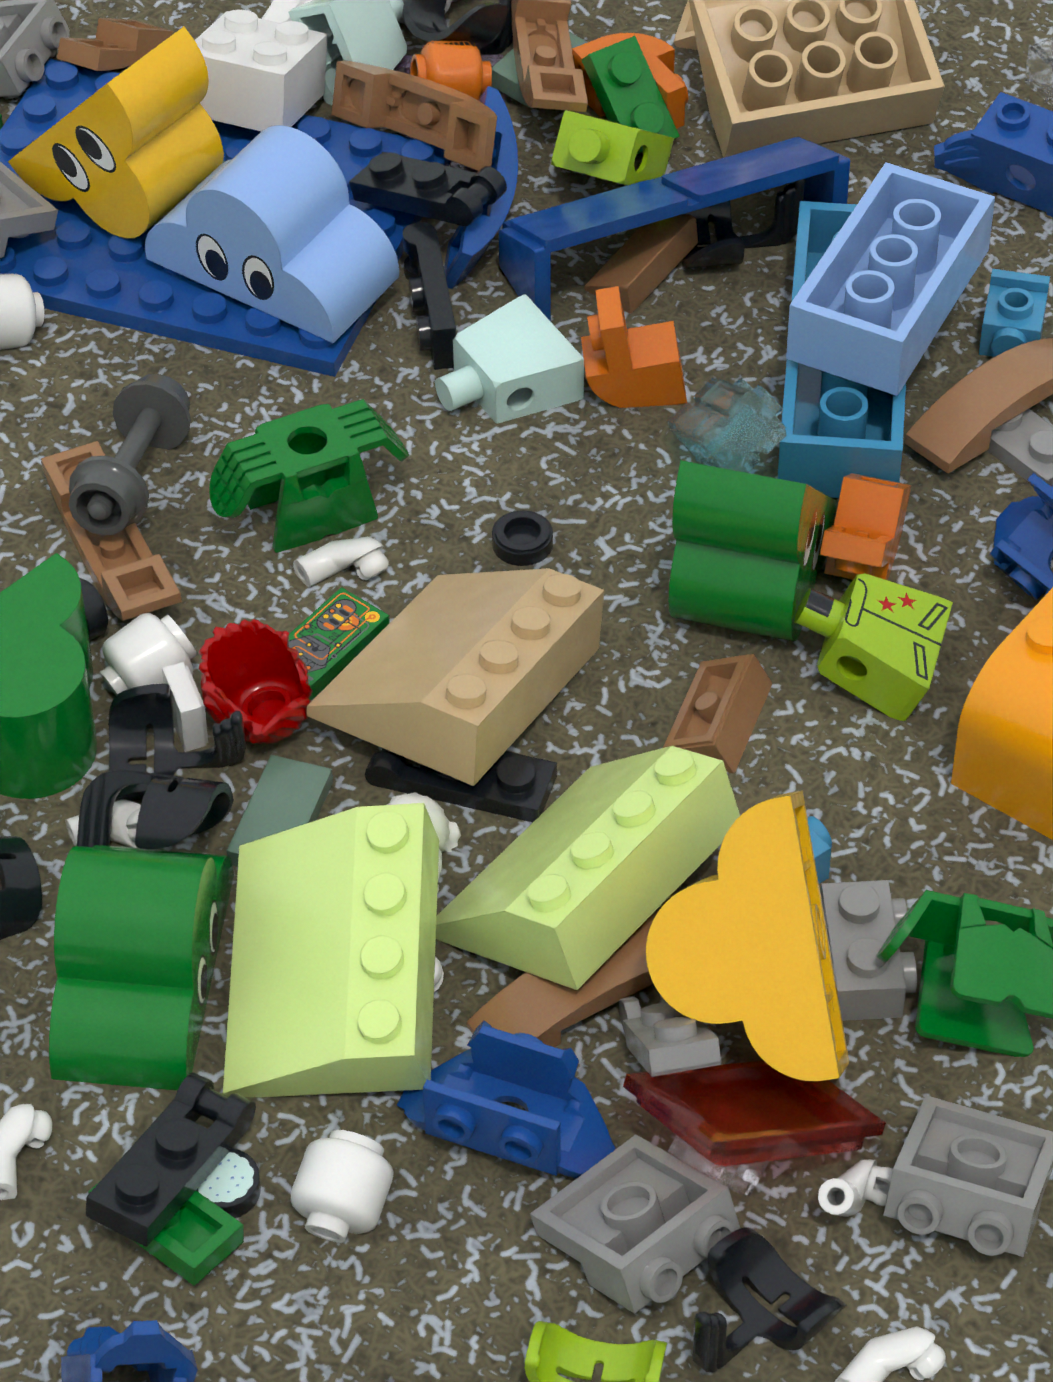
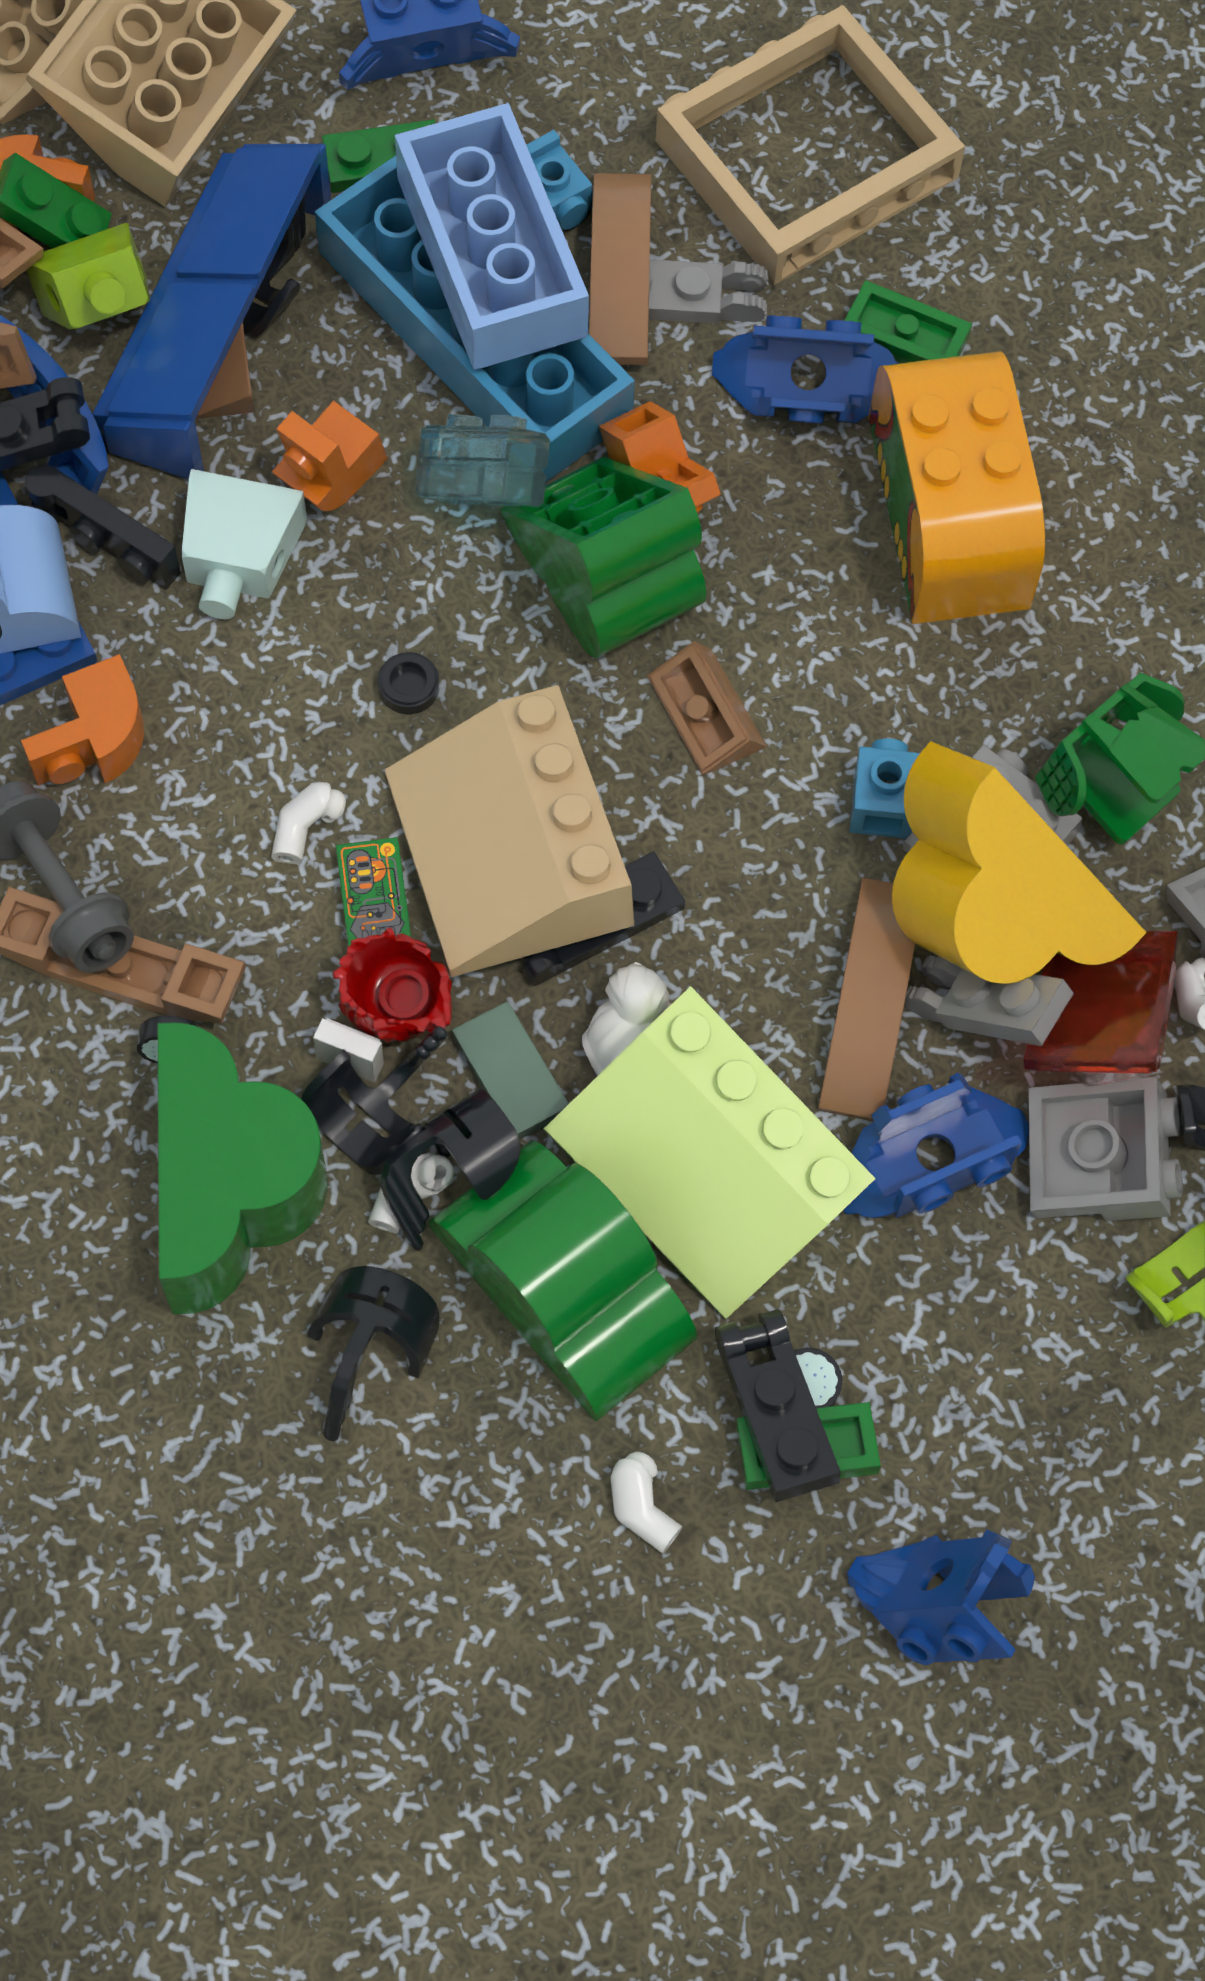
camera: 50 degrees left, 20 degrees up
white head [100,613,197,696] -> none
green piece [209,399,409,553] -> none
white head [290,1130,394,1243] -> none
yellowish green slope [436,746,740,990] -> none
lime torso [794,573,953,721] -> none
none -> orange brick [21,654,144,786]

